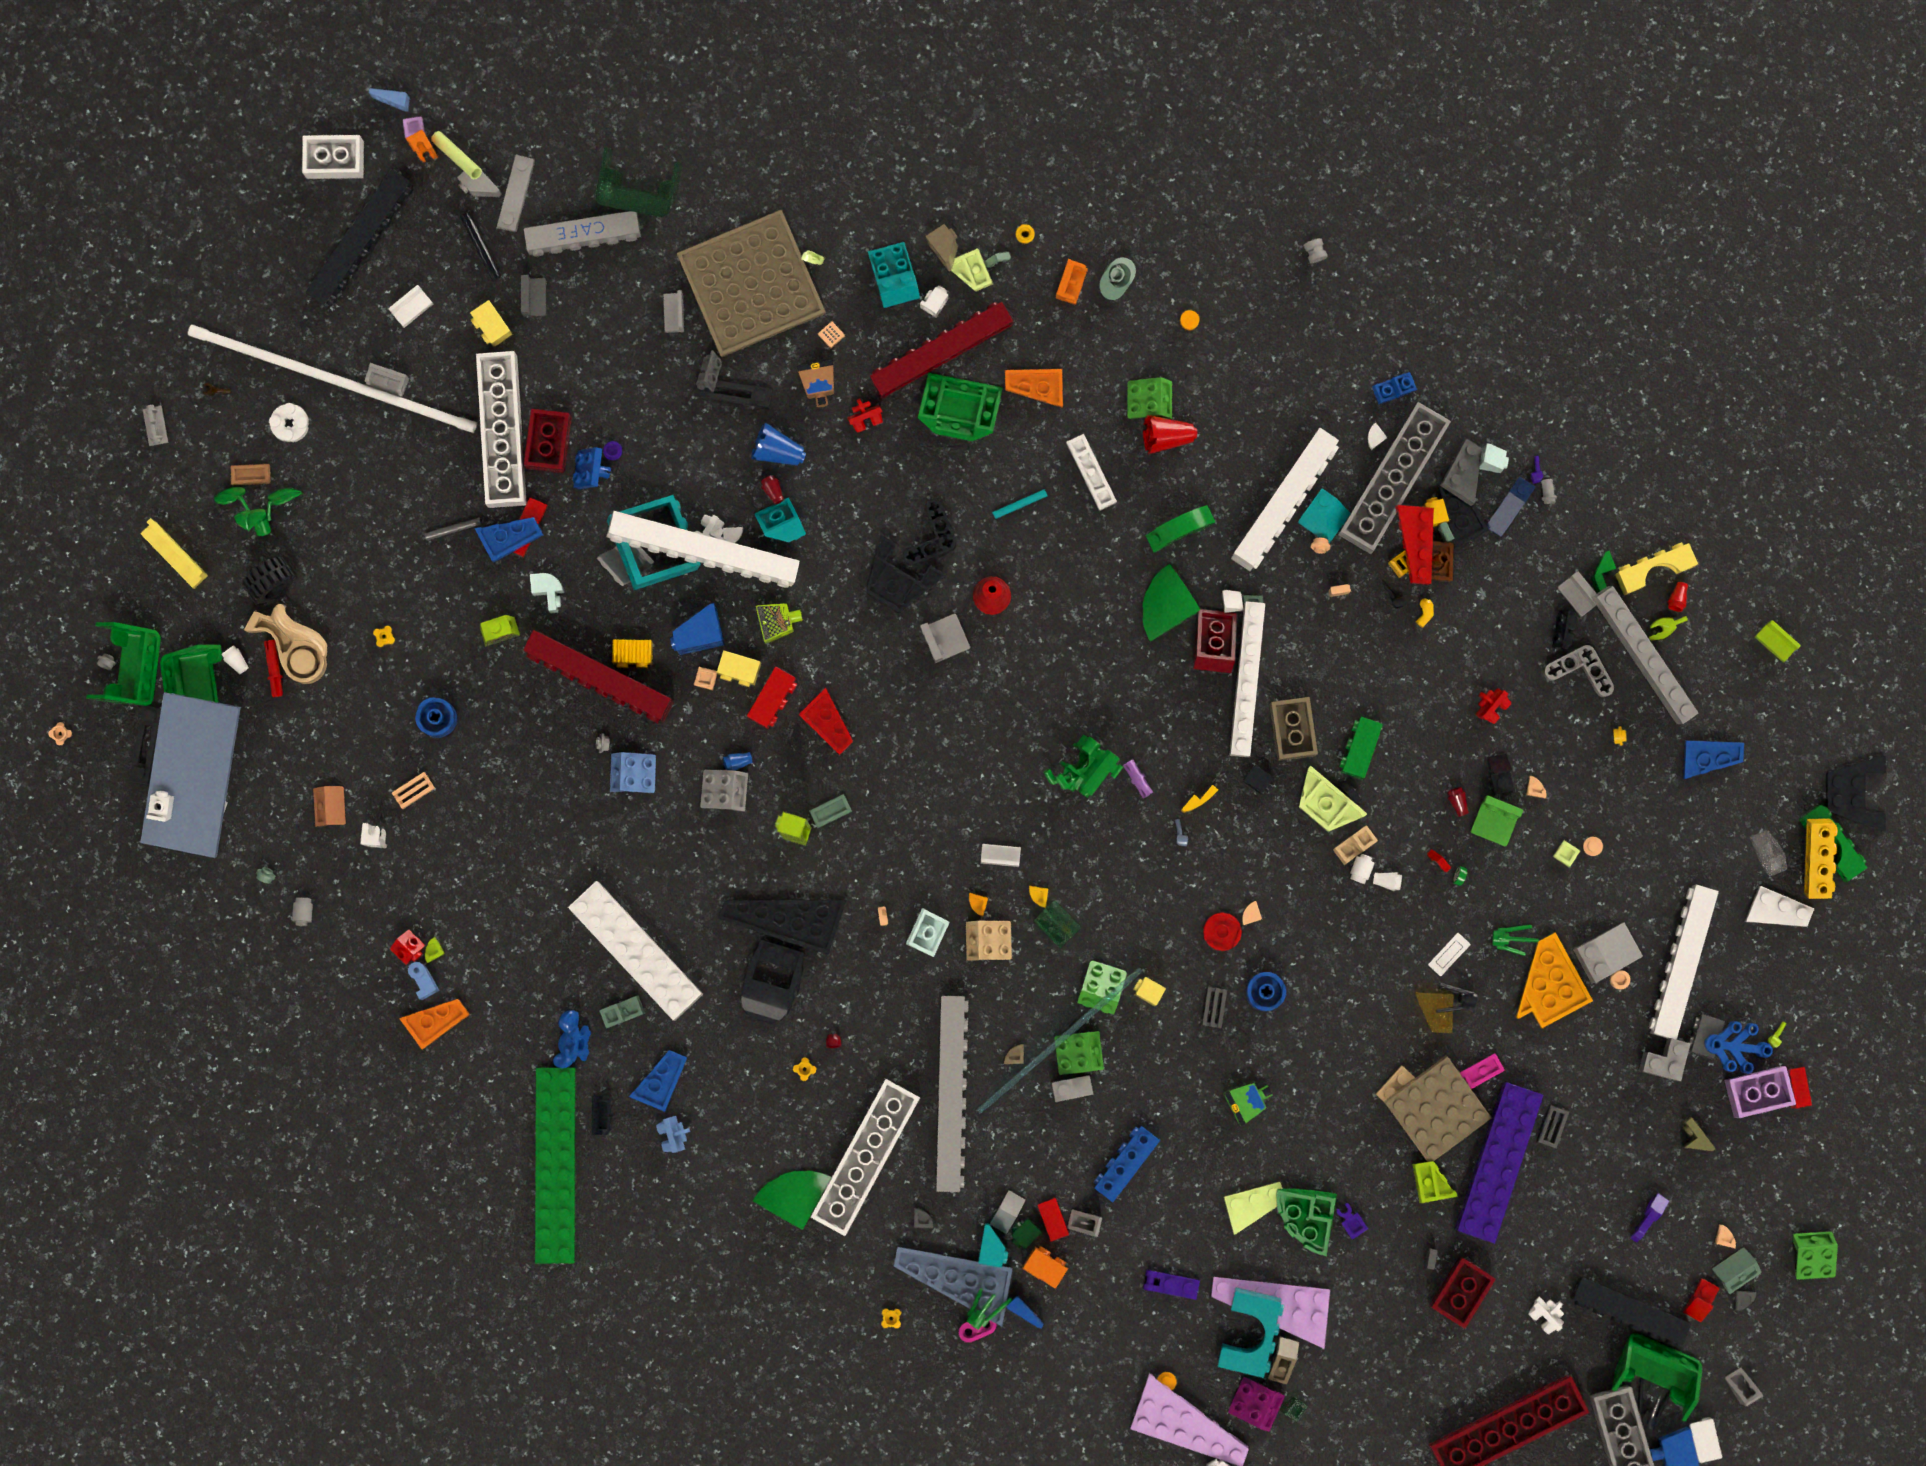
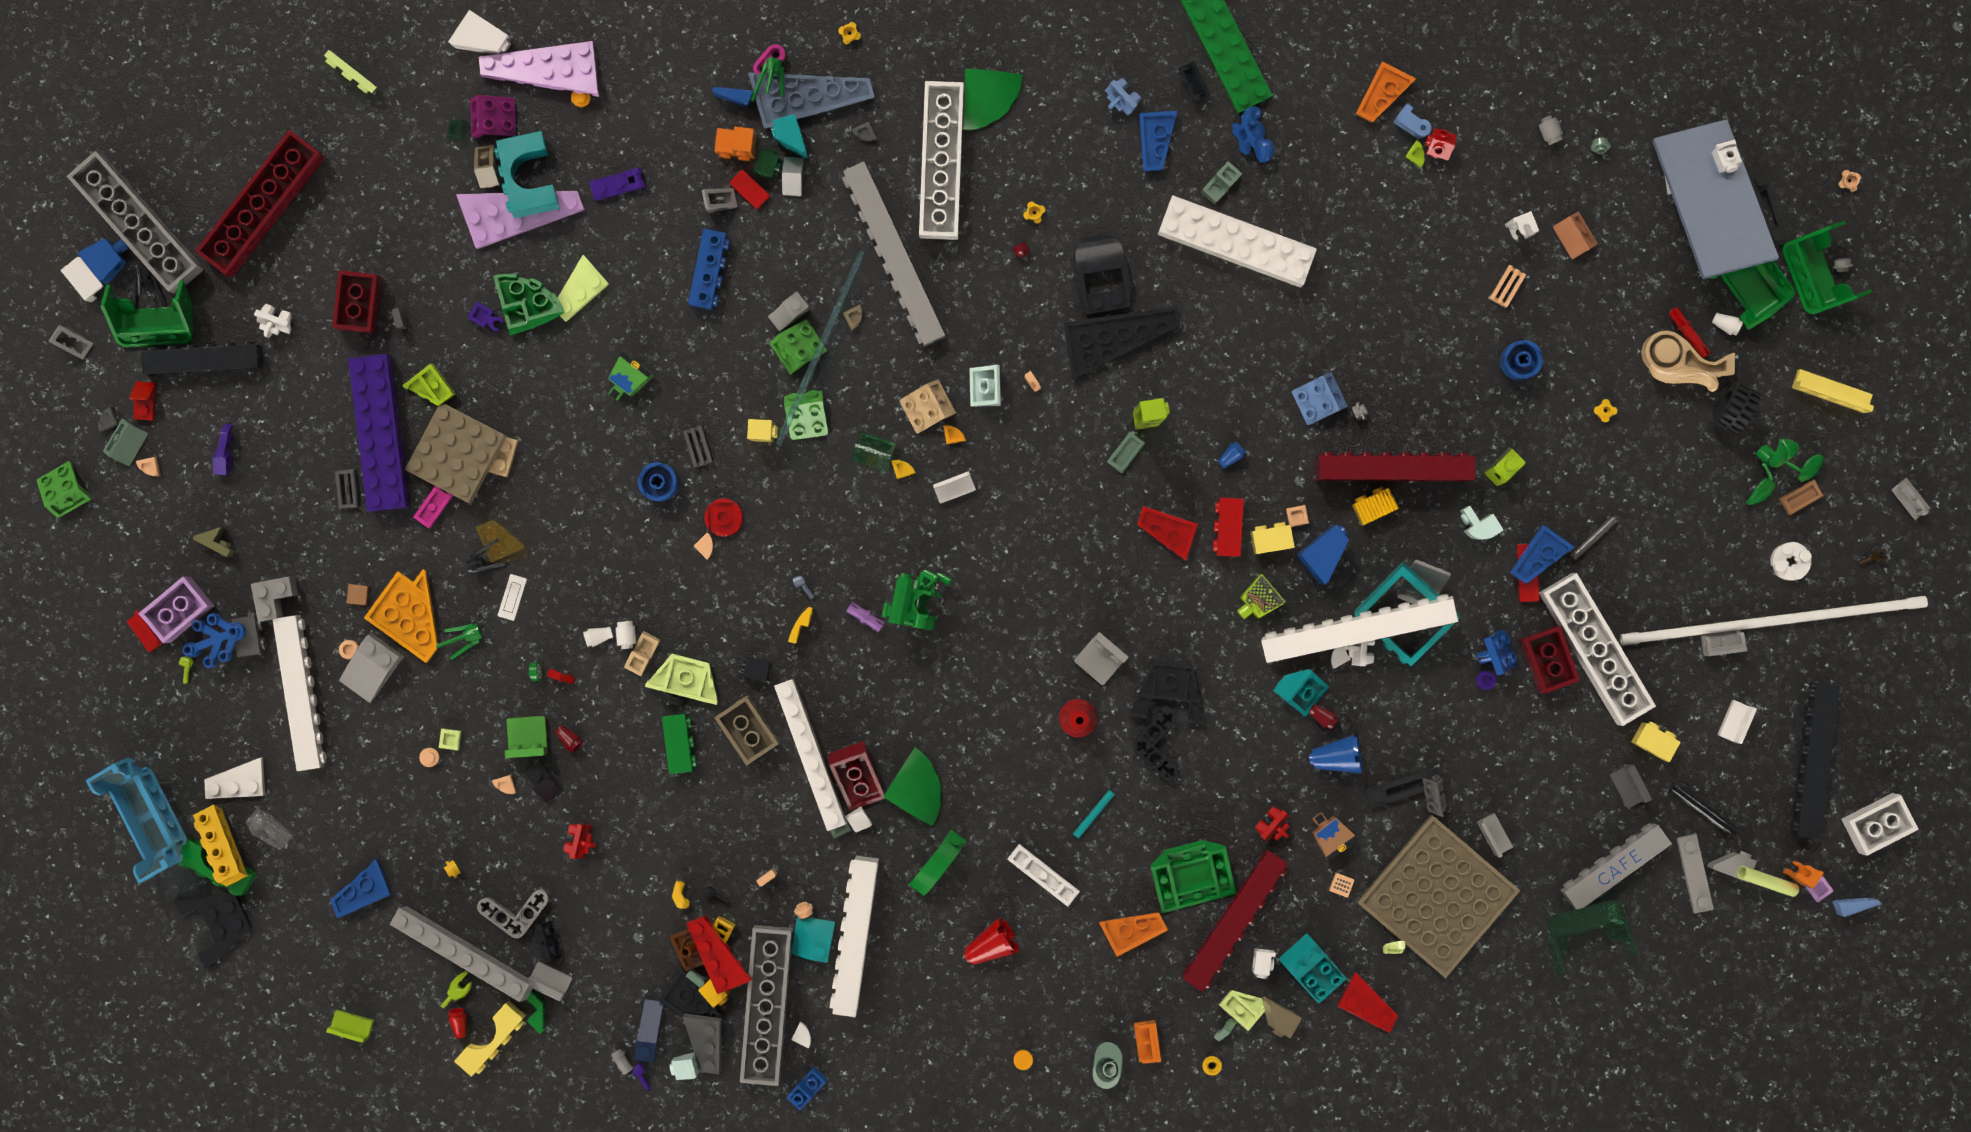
camera: 150 degrees right, 5 degrees up
light grey bracket [701,770,748,811] -> none
bright green bracket [1128,377,1172,419] -> none
none -> dark azure windscreen [86,758,187,884]
none -> medium nougat tile [347,584,369,605]
none -> red wing [1337,972,1398,1033]

